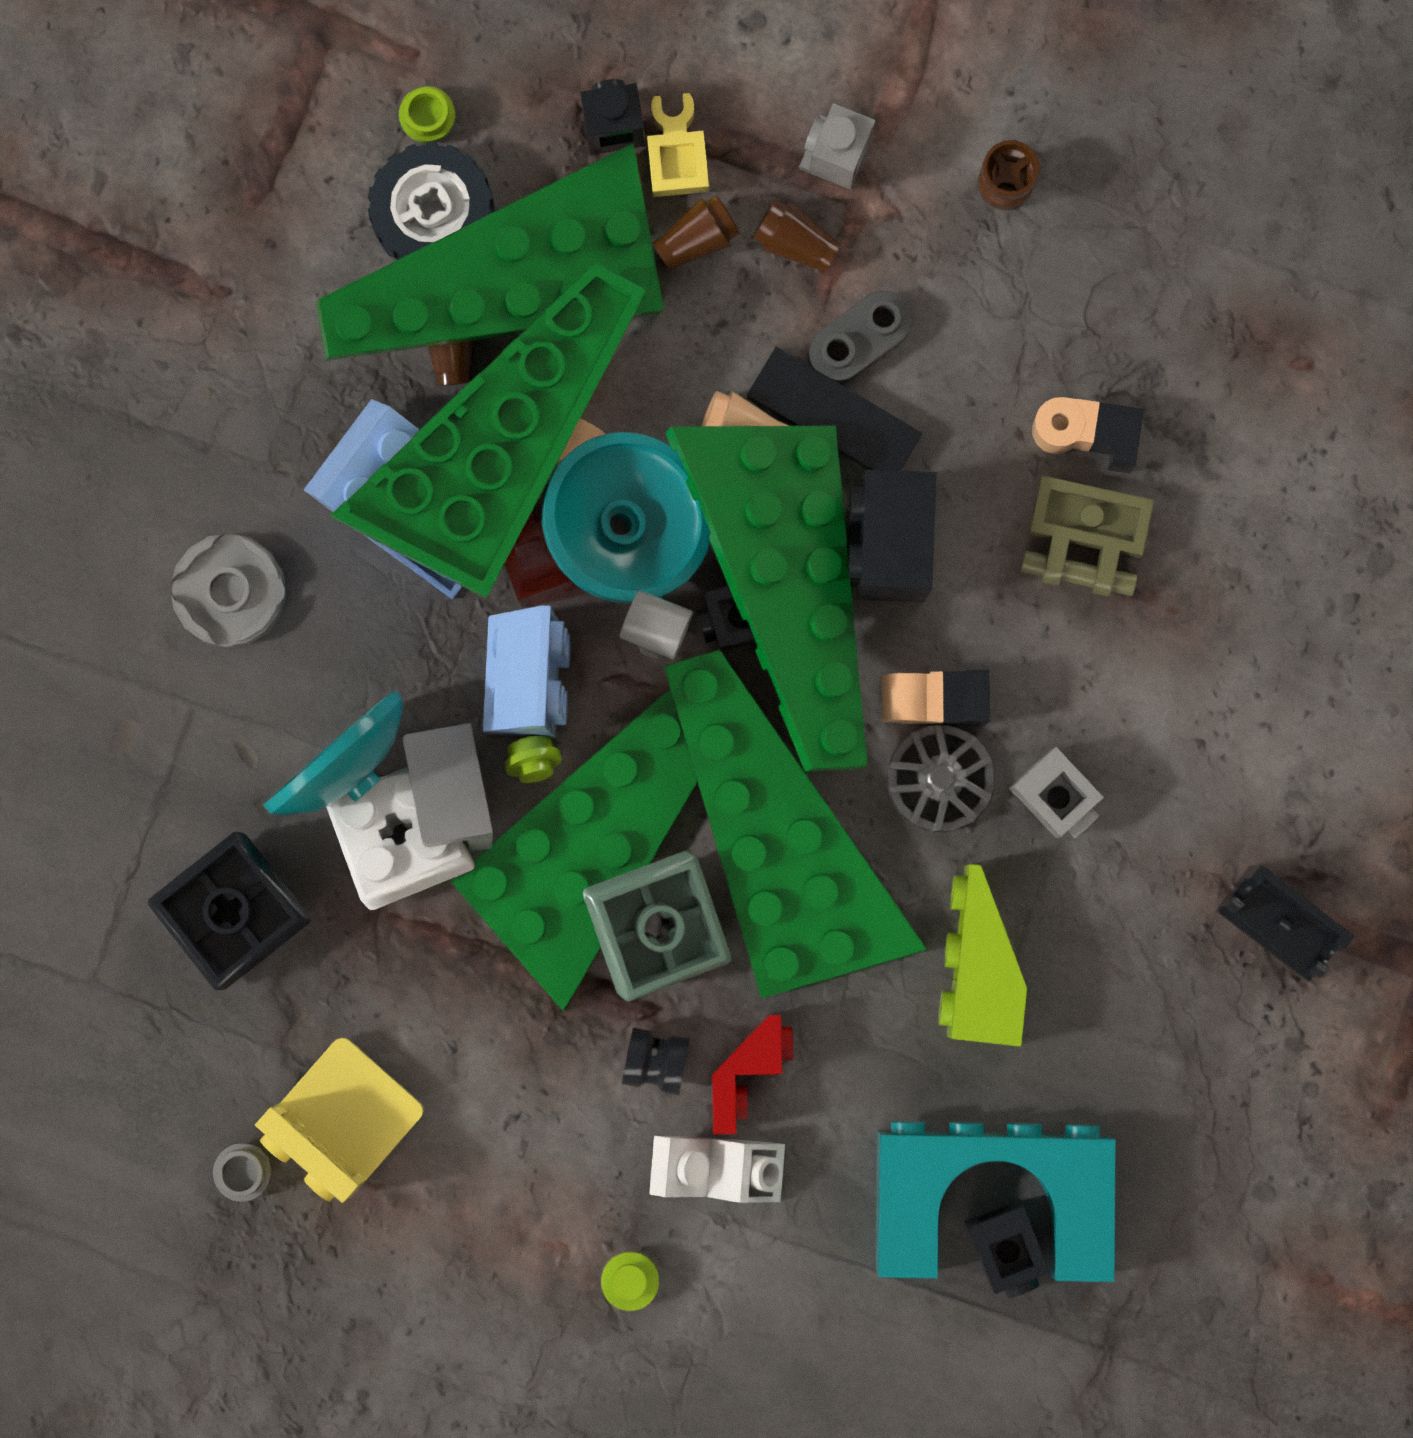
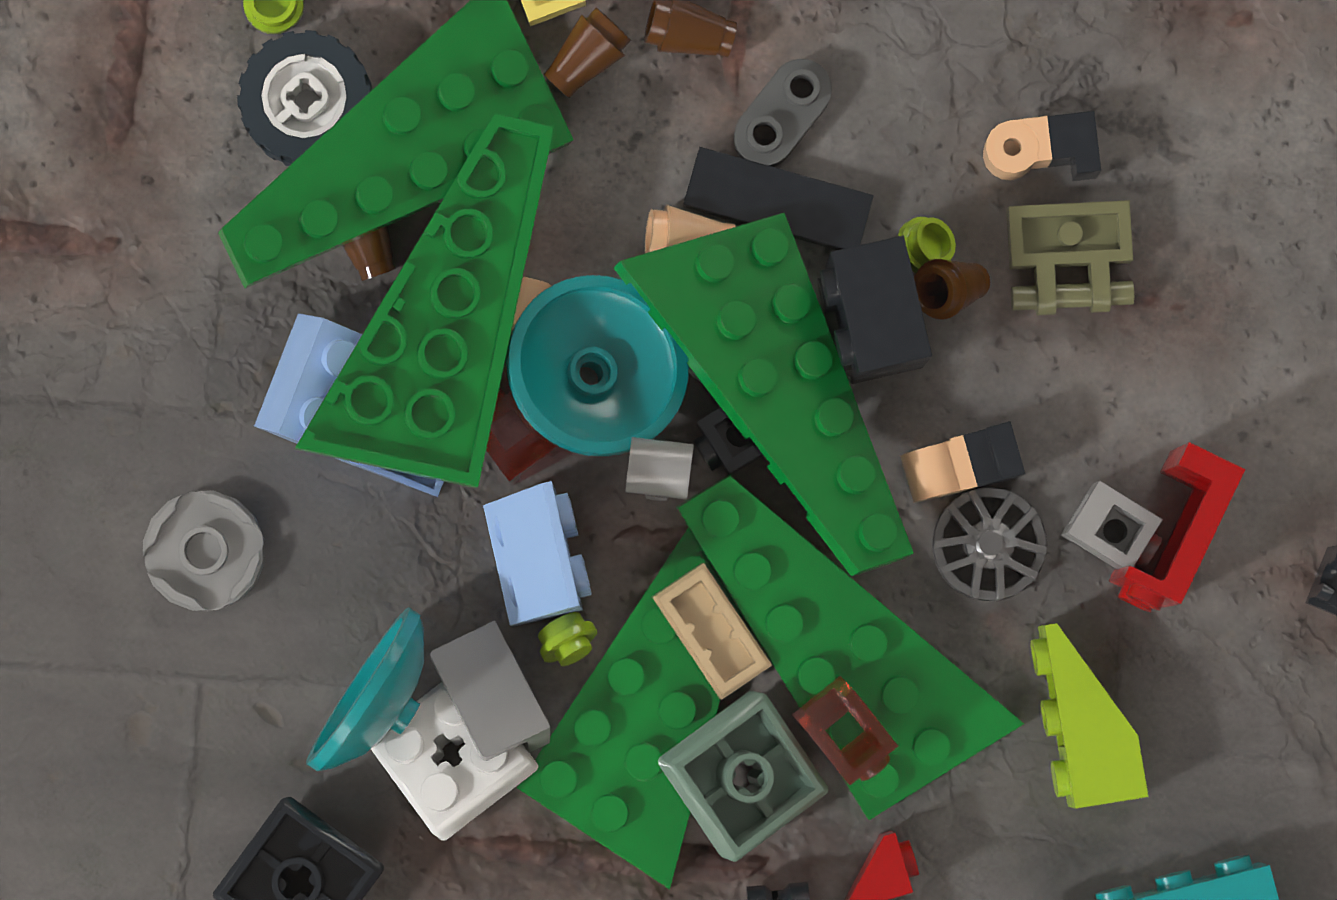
camera: 25 degrees left, 0 degrees up
none -> tan plate [652,563,772,700]
none -> clear red window [792,676,898,785]
none -> lime plate [898,217,956,273]
none -> reddish brown cone [914,259,990,320]
none -> red panel [1109,442,1246,613]

